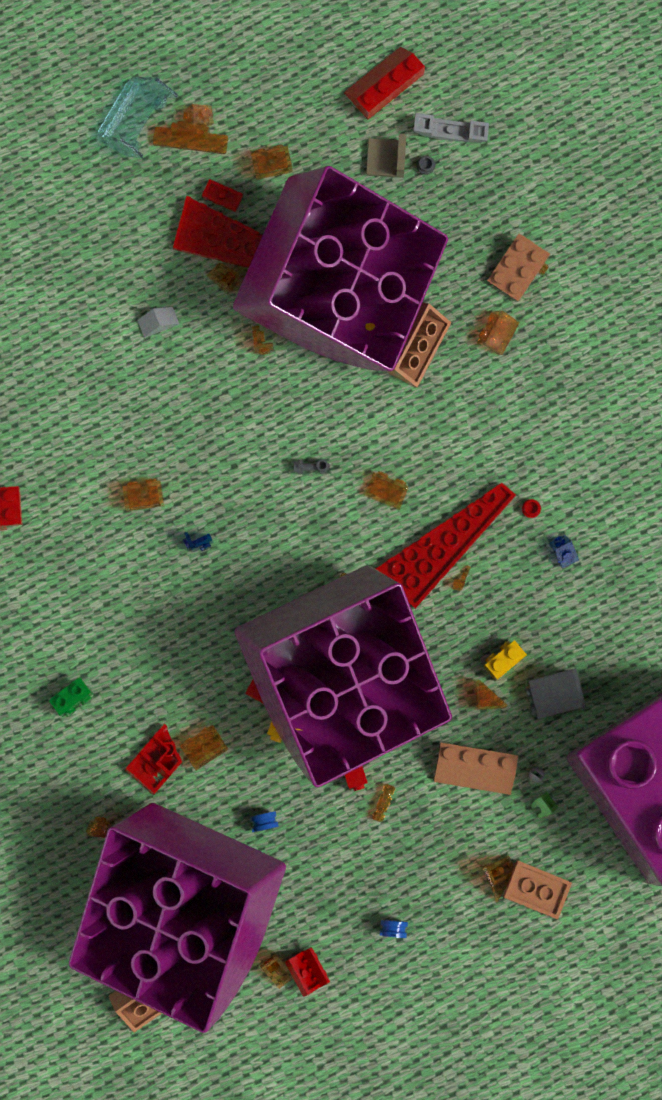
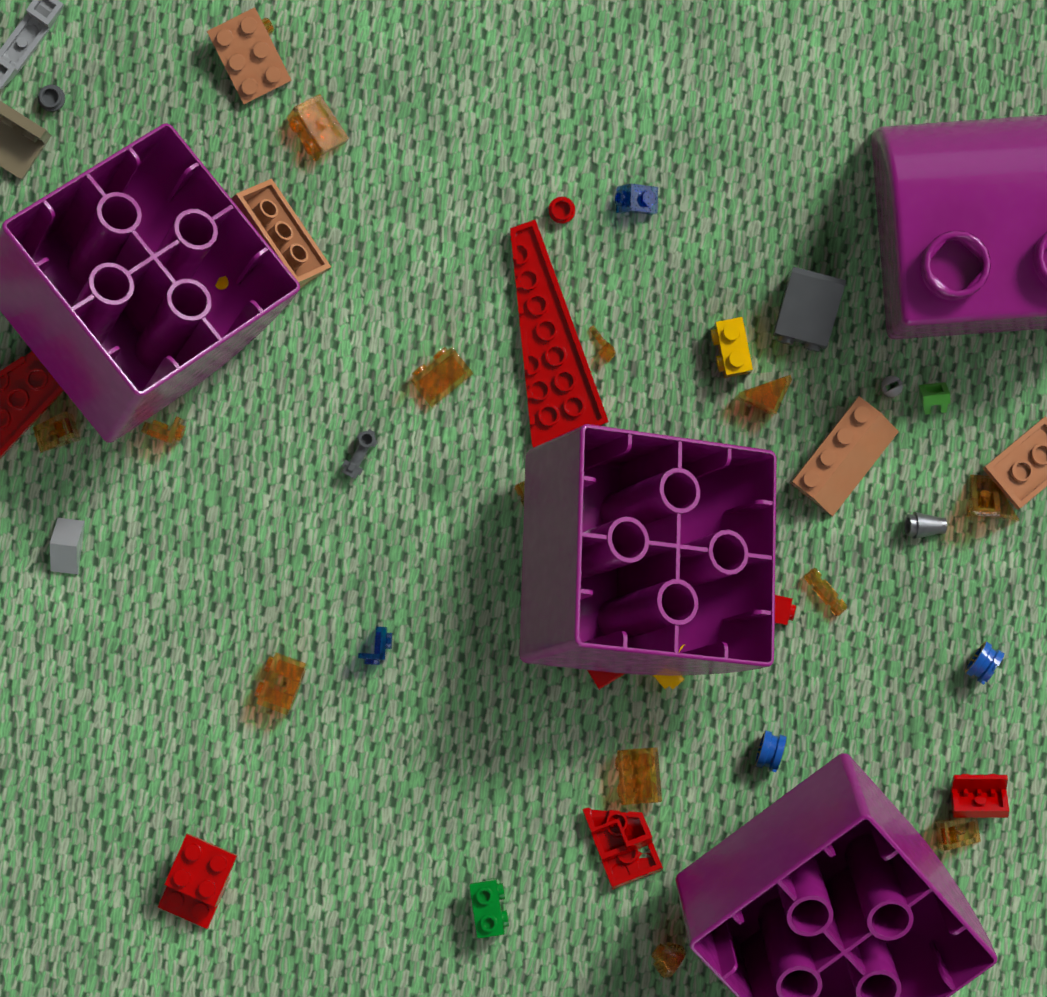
camera: 55 degrees left, 5 degrees up
none -> flat silver cone [905,512,947,539]

